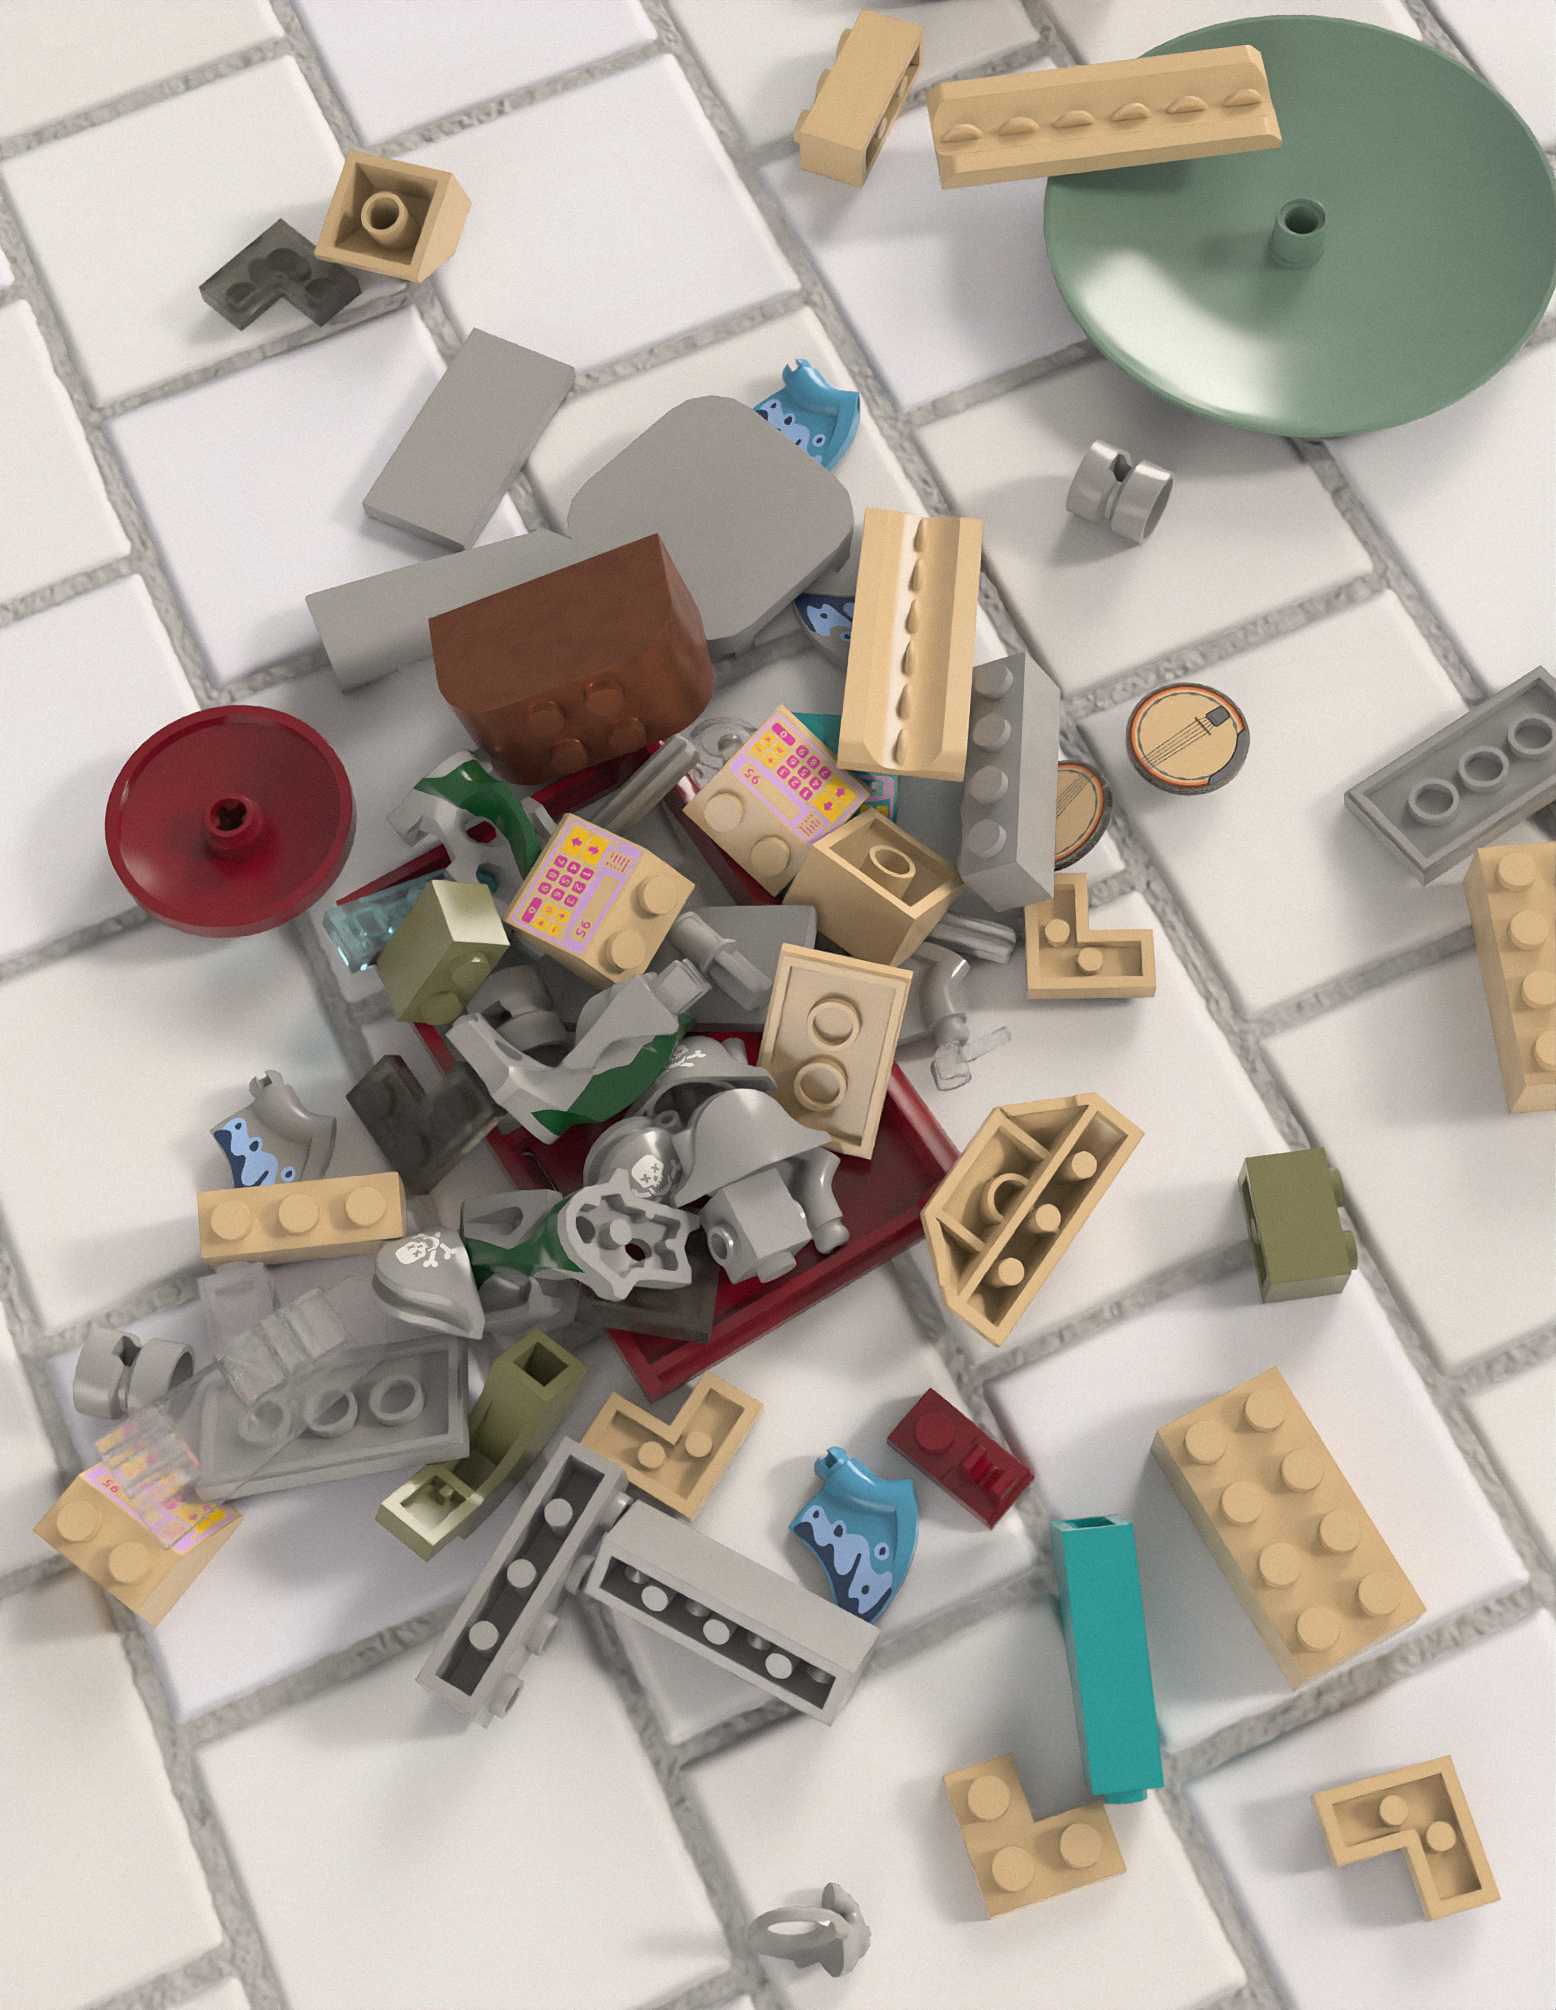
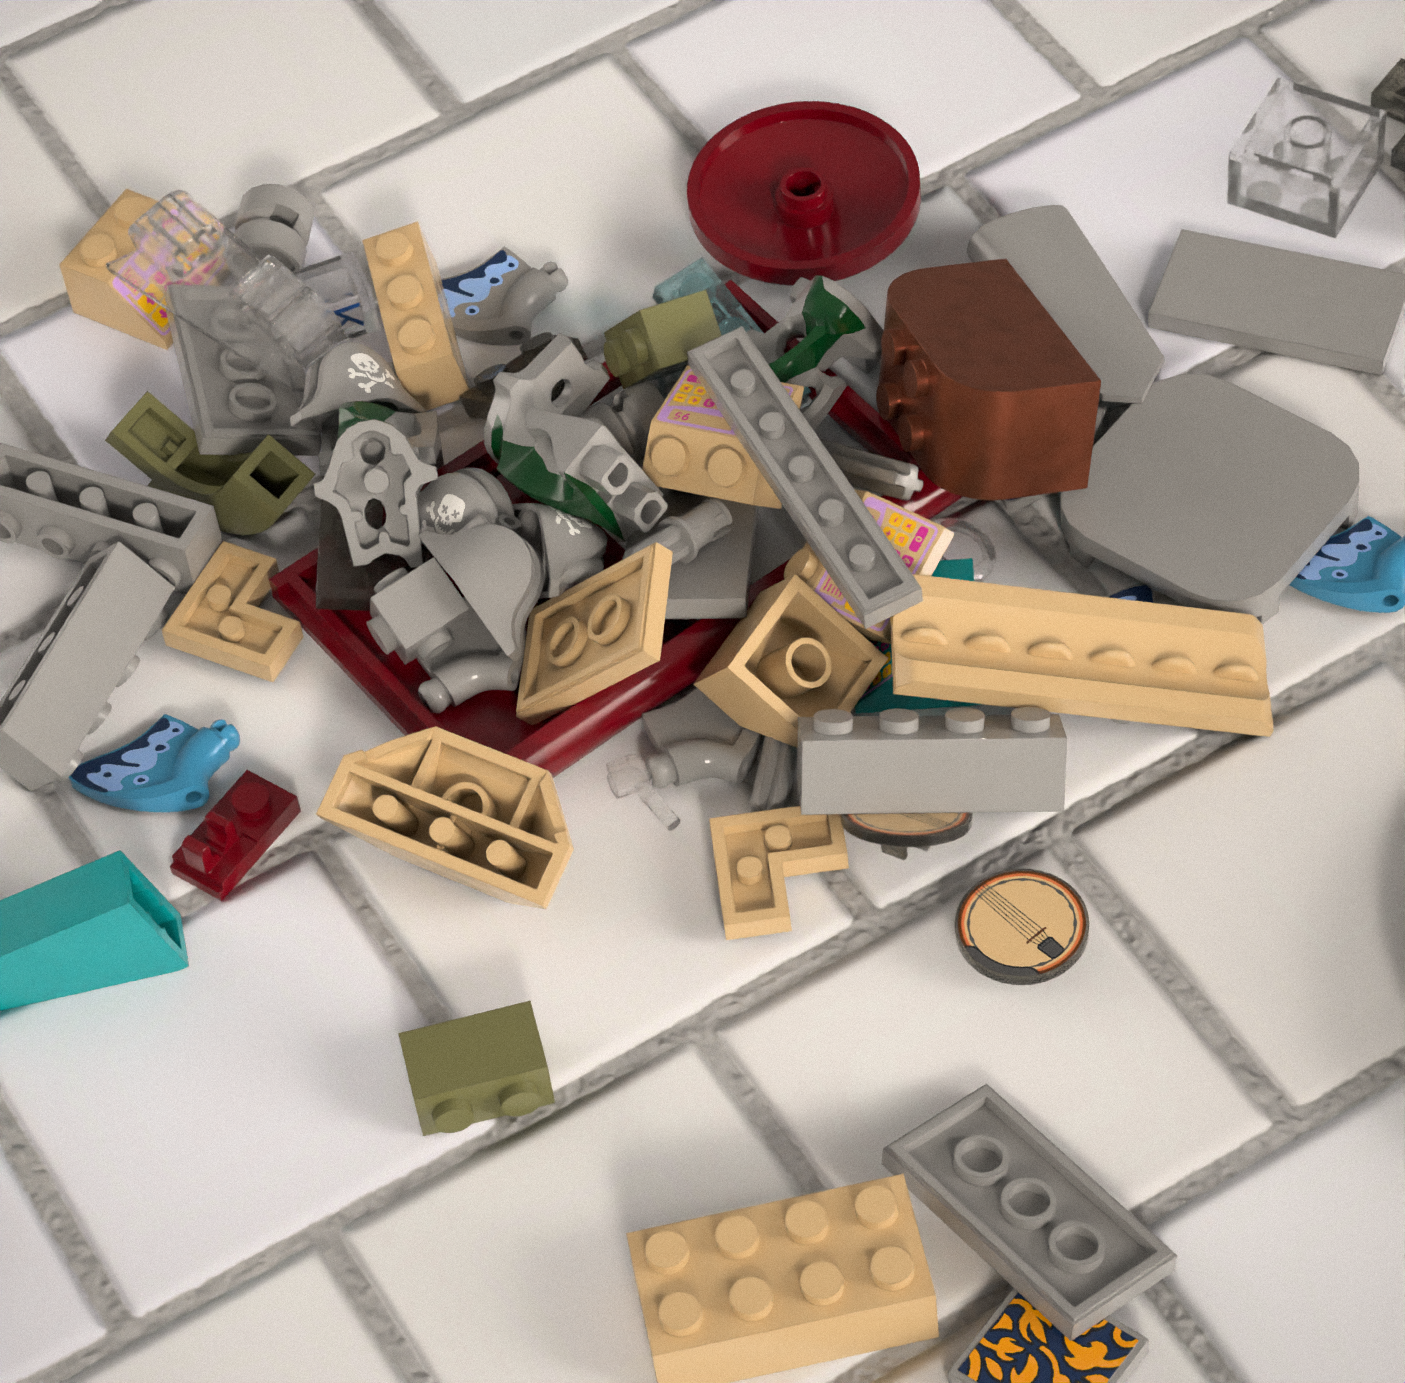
camera: 85 degrees right, 15 degrees down
light grey wheel [1066,439,1176,545] -> none
tan brick [1150,1366,1427,1692] -> none
none -> light grey tile [687,326,923,629]
none -> clear brick [1227,77,1387,239]

